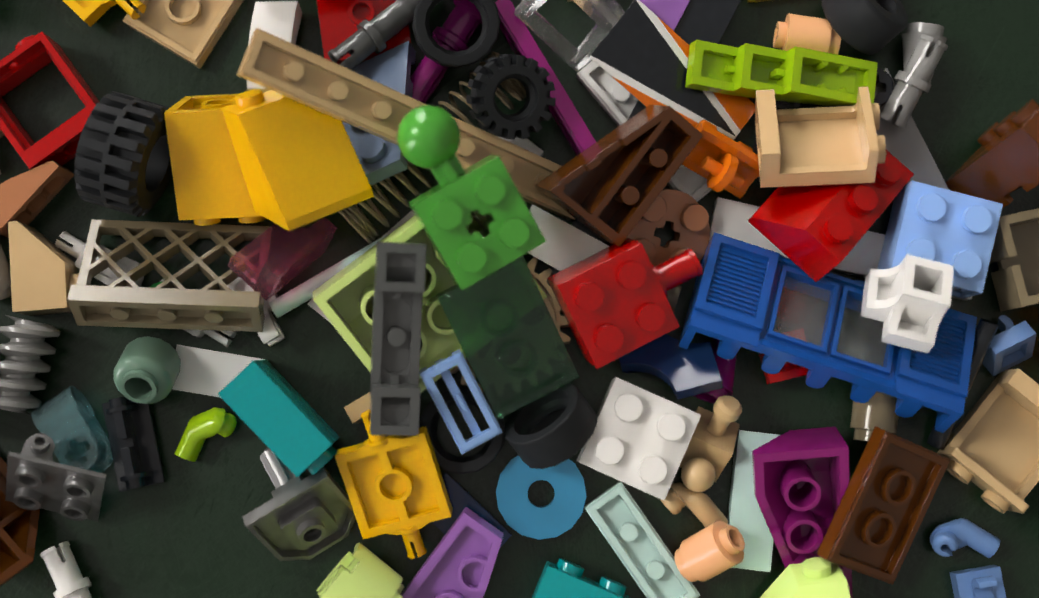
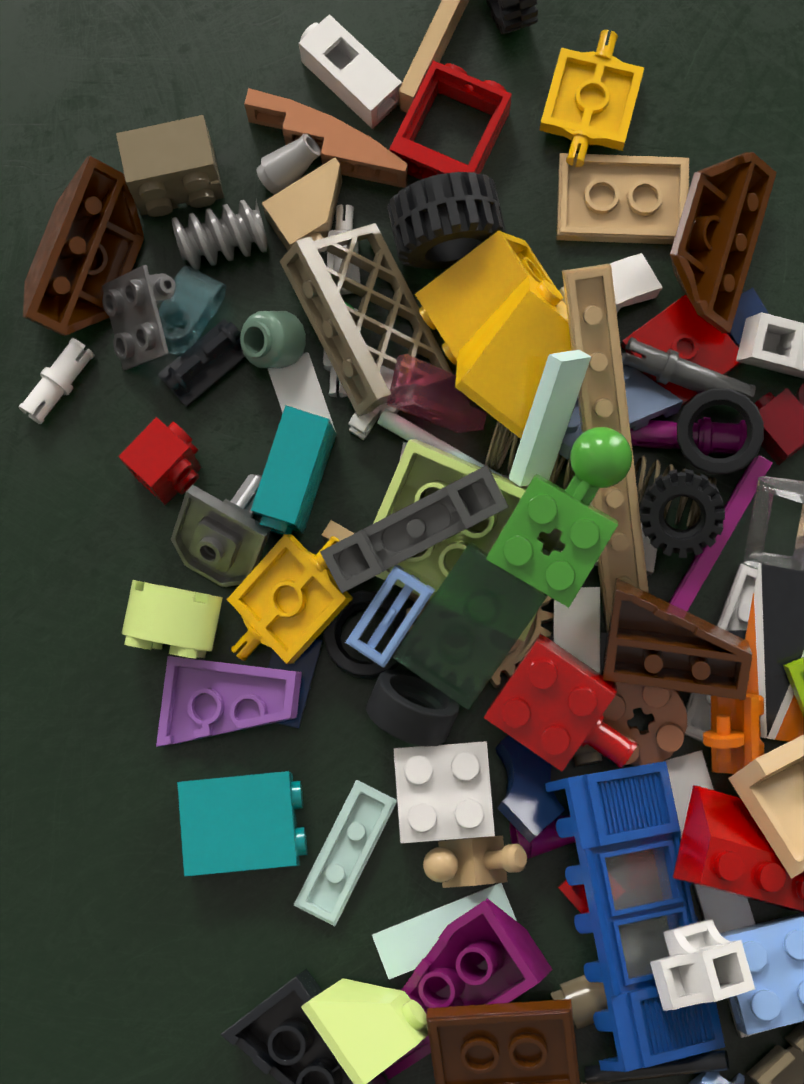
camera: 65 degrees right, 5 degrees down
lime arm [174,407,237,462] -> none
dark azure tile [496,455,587,540] -> none
tan arm [661,482,728,527] -> none
light nougat brick [674,521,745,582] -> none
none -> red brick [118,417,202,505]
none -> light aqua tile [509,350,591,487]

